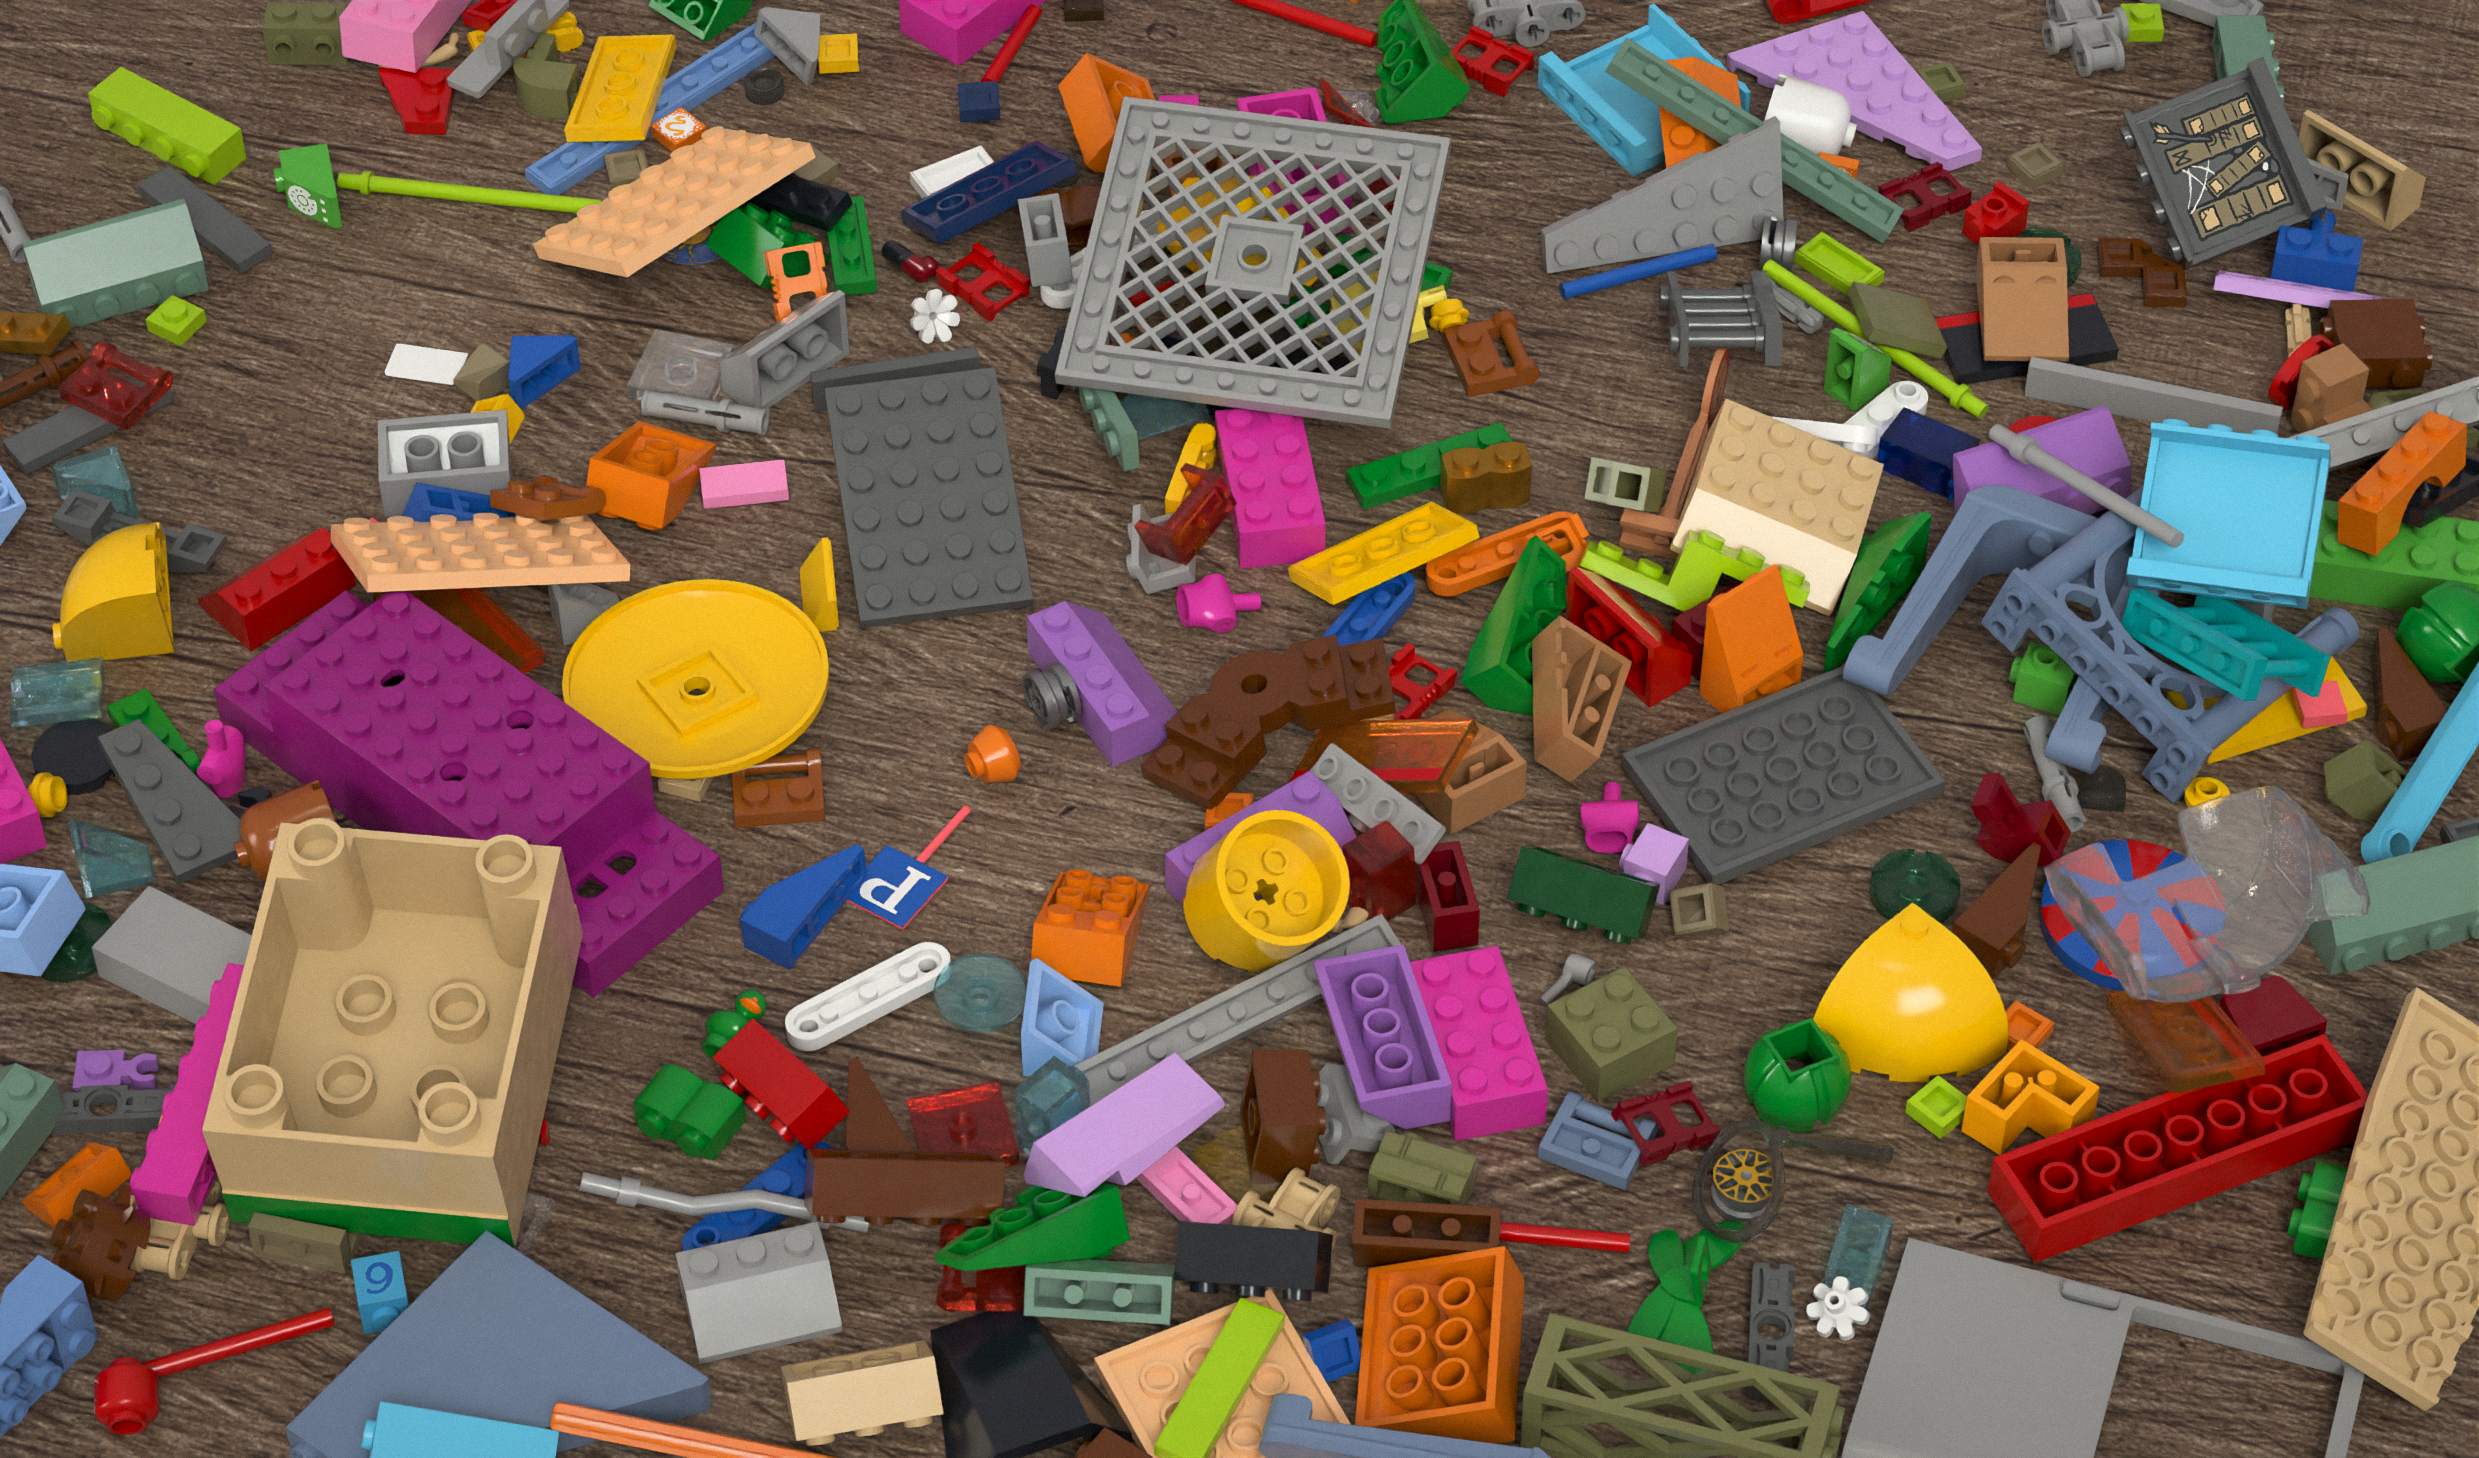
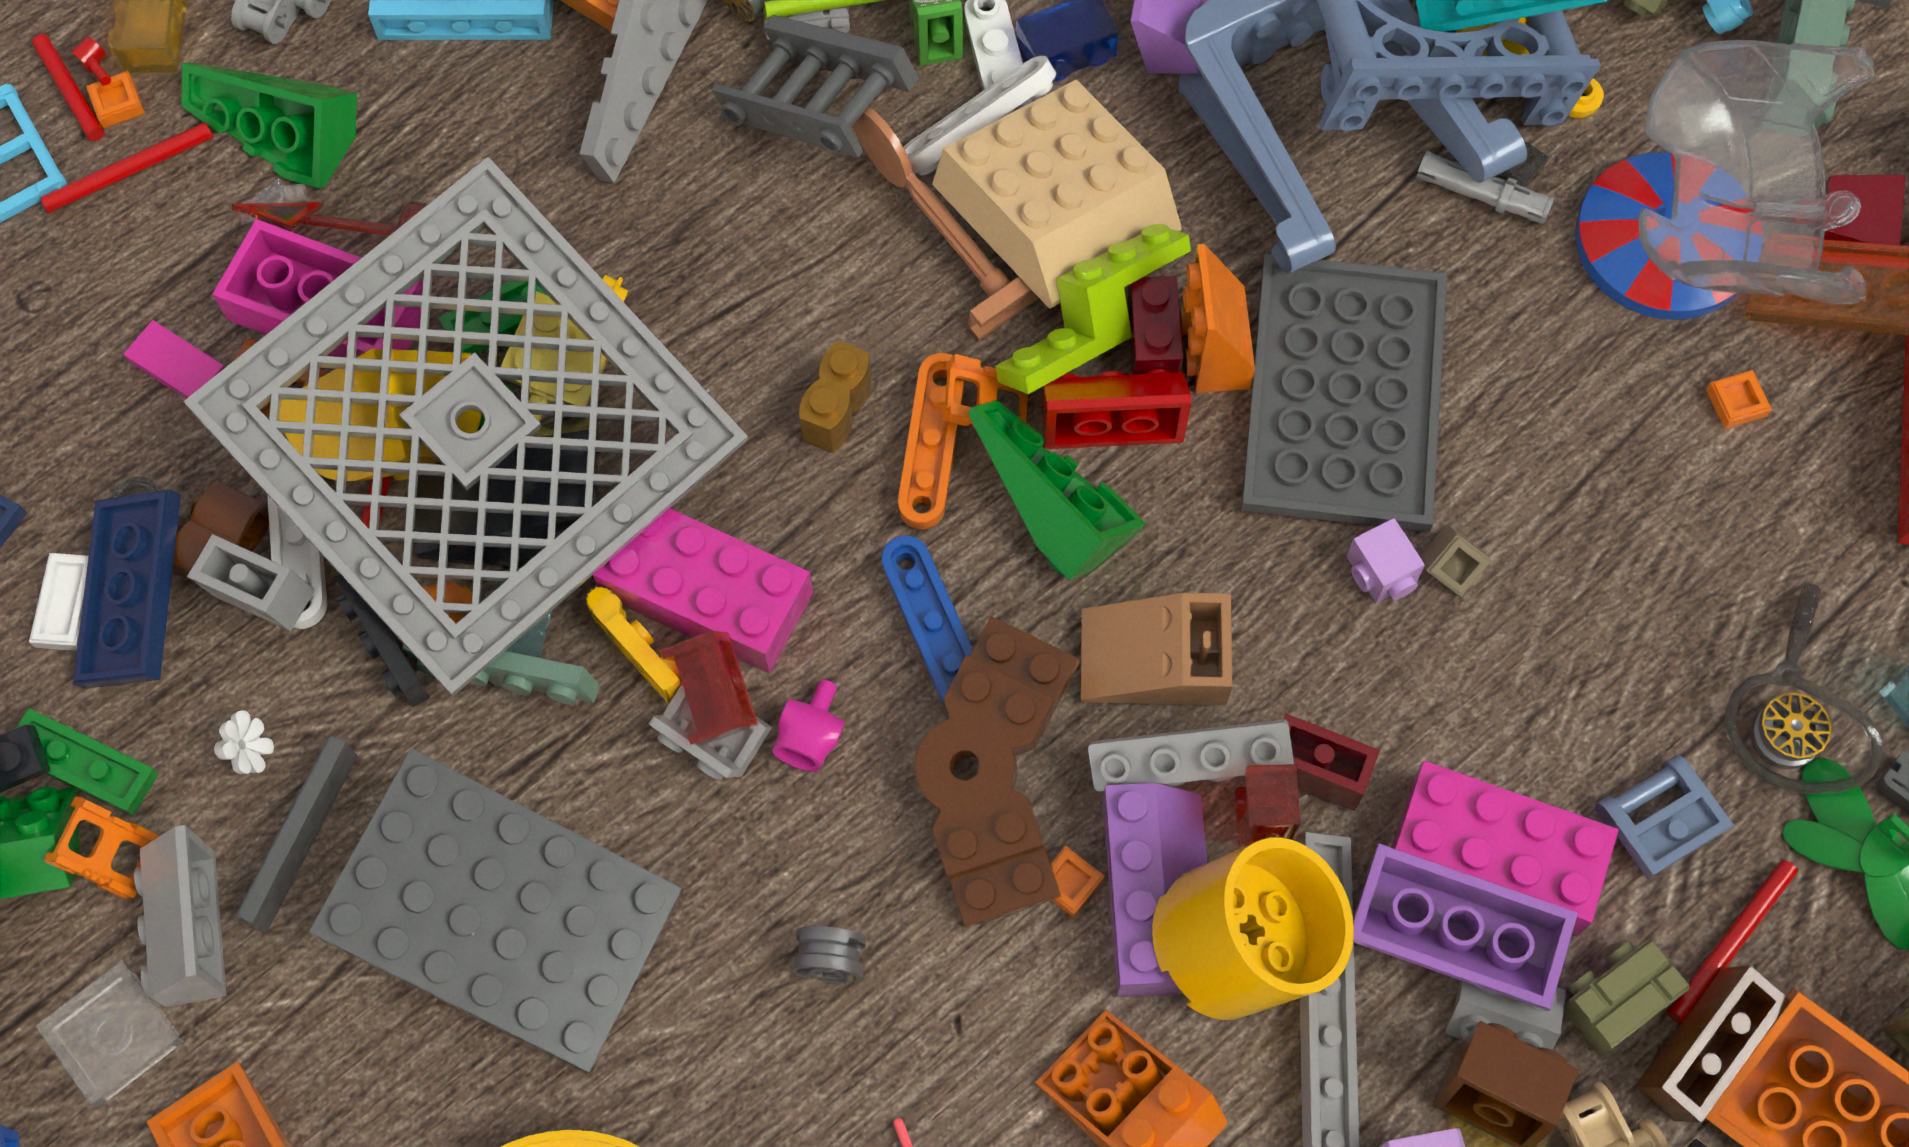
camera: 55 degrees left, 20 degrees up
light grey pin [641,389,770,435] -> none
bright pink tile [699,459,789,509] -> none
yellow slope [800,537,839,632] -> none
arm [882,240,939,283] -> none
red piece [936,242,1030,322] -> none
orange cone [964,724,1021,783] -> none
medium lavender slope [1027,601,1177,767] -> none
orange slope [1058,53,1159,173] -> none
yellow tile [1288,501,1480,605] -> none
clear orange tile [1288,718,1479,793] -> none
green plate [1346,422,1513,510] -> none
red piece [1389,642,1457,731] -> none
dark orange plate [1443,310,1540,397] -> none
red piece [1451,25,1535,97] -> none
dark green brick [1507,844,1661,944] -> none
medium nougat wedge [1532,616,1632,783] -> none
light grey hand [1539,954,1595,1007] -> none
olive brick [1545,966,1678,1102] -> none
blue piece [1559,243,1717,300] -> none
dark pink piece [1581,782,1640,854] -> none
olive brick [1584,457,1668,513] -> none
dark red piece [1611,1080,1721,1168] -> none
green piece [1743,1017,1852,1132] -> none
yellow brick [1813,902,2009,1082] -> none
green wedge [1823,511,1932,673] -> none
clear green tile [1869,849,1961,924] -> none
lime plate [1905,1075,1967,1139] -> none
reddish brown slope [1952,842,2041,979] -> none
light orange brick [1961,1039,2100,1155] -> none
dark red brick [1970,772,2071,867] -> none
bright green brick [2009,641,2078,715] -> none

